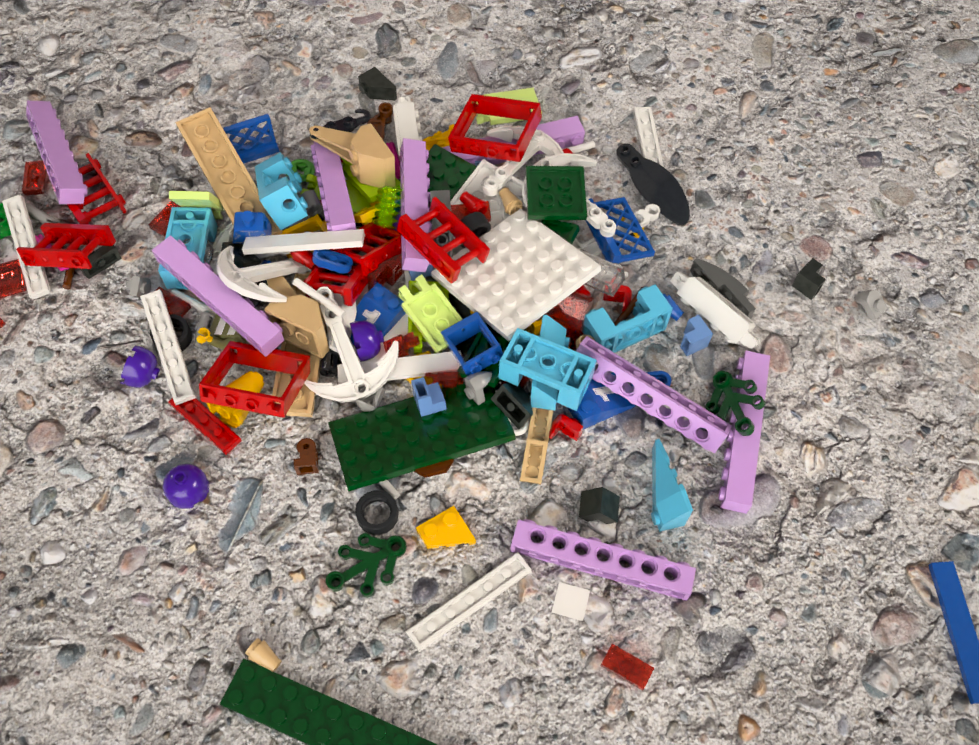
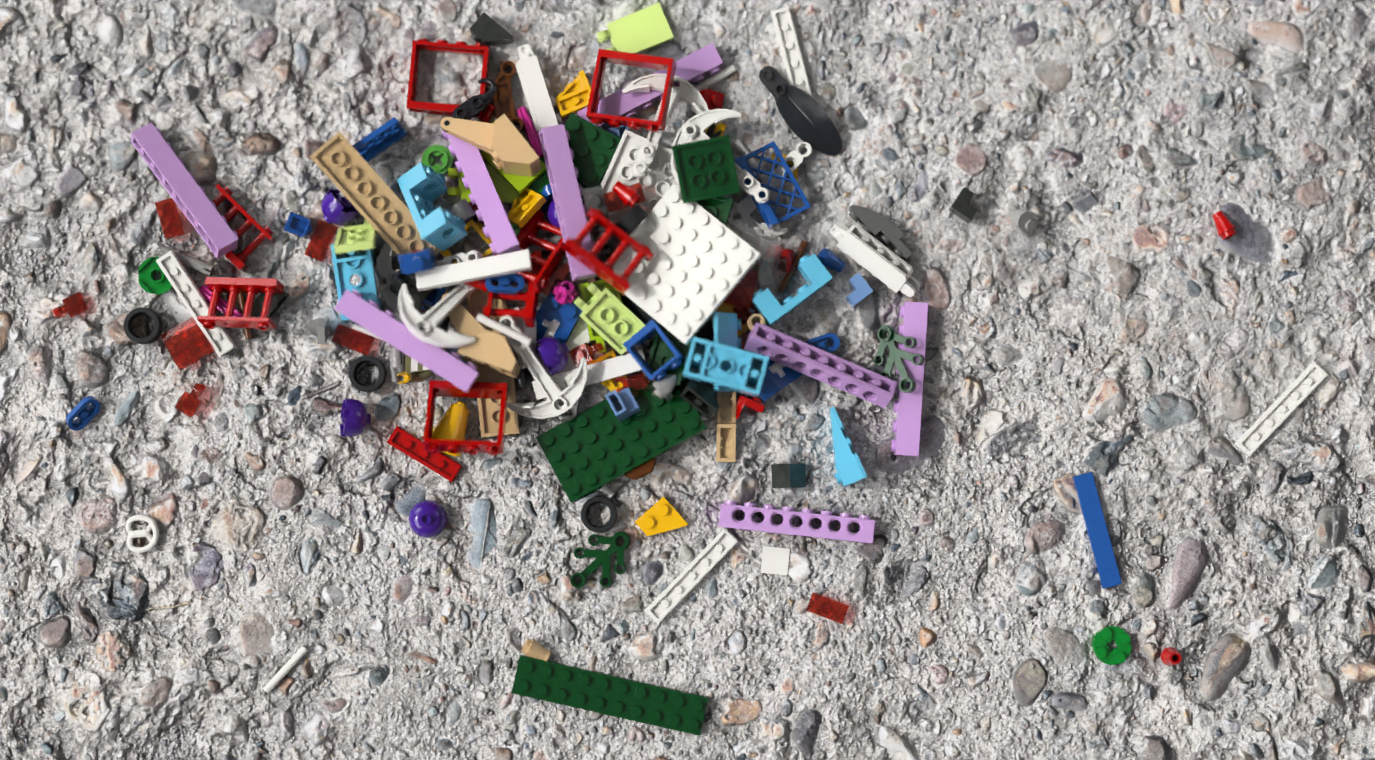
camera: 10 degrees left, 25 degrees up
white tile [140,289,197,405] -> none
reddish brown leg [294,438,319,475] -> none
clear neon green piece [373,186,402,229] -> none
tan cone [499,187,523,215] -> none
none -> blue plate [283,212,313,238]
none -> dark purple cylinder [321,188,360,226]
none -> red window [406,38,490,118]
none -> dark pink gear [552,281,578,304]

